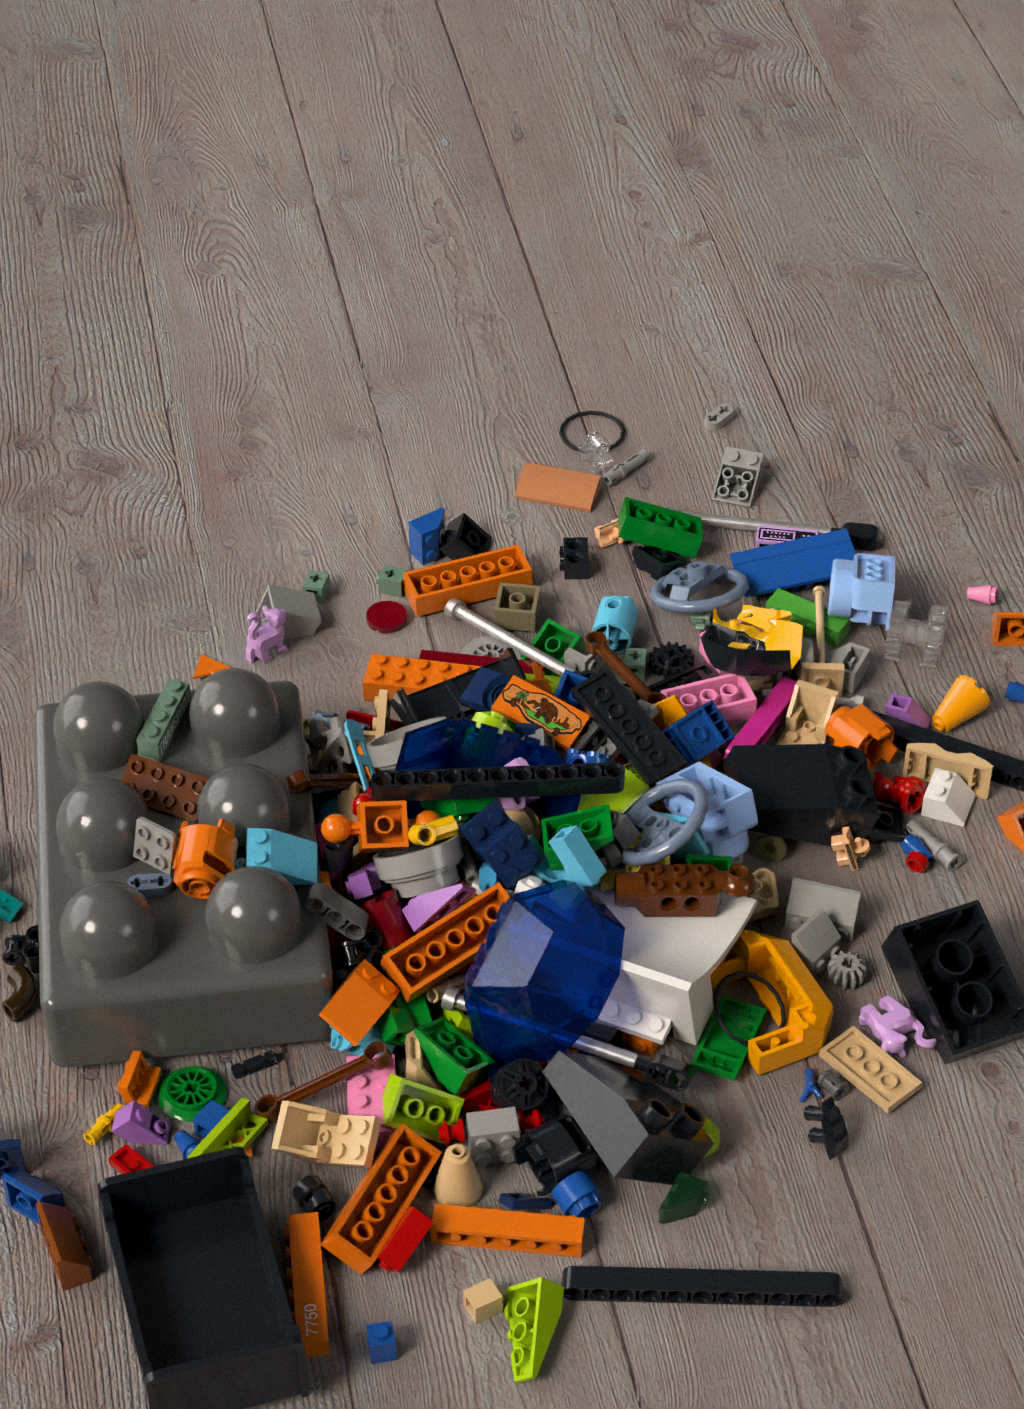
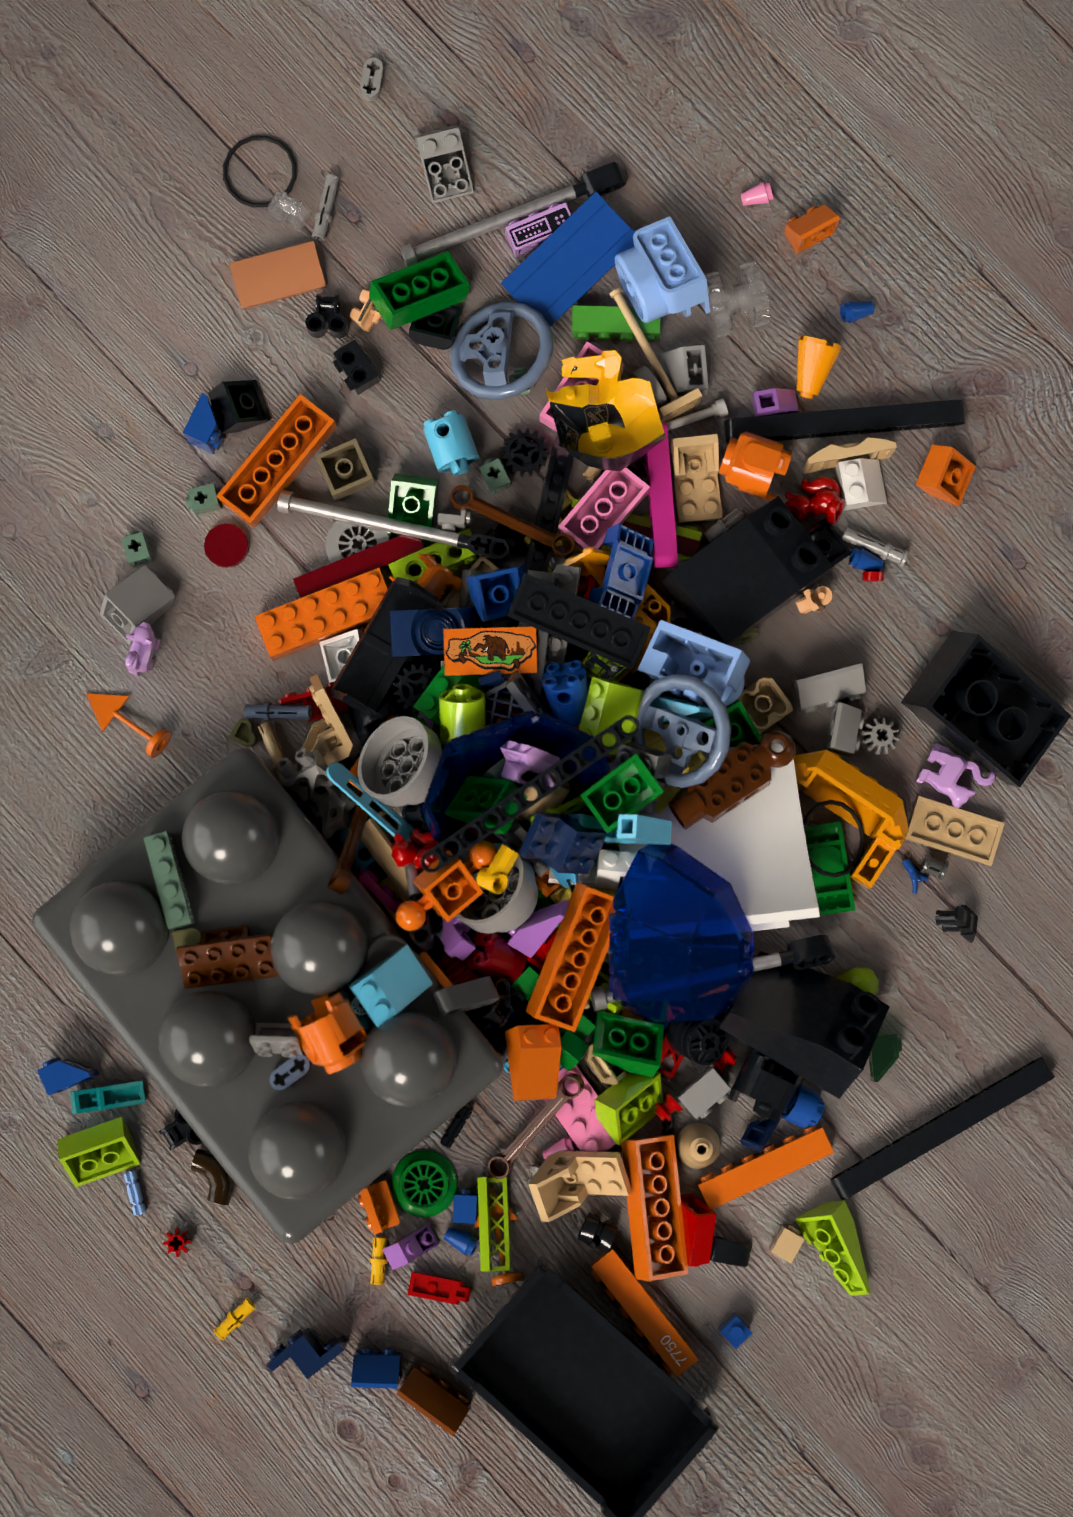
camera: 30 degrees left, 40 degrees up
none -> black piece [305,294,349,339]
none -> black panel [710,1236,752,1267]

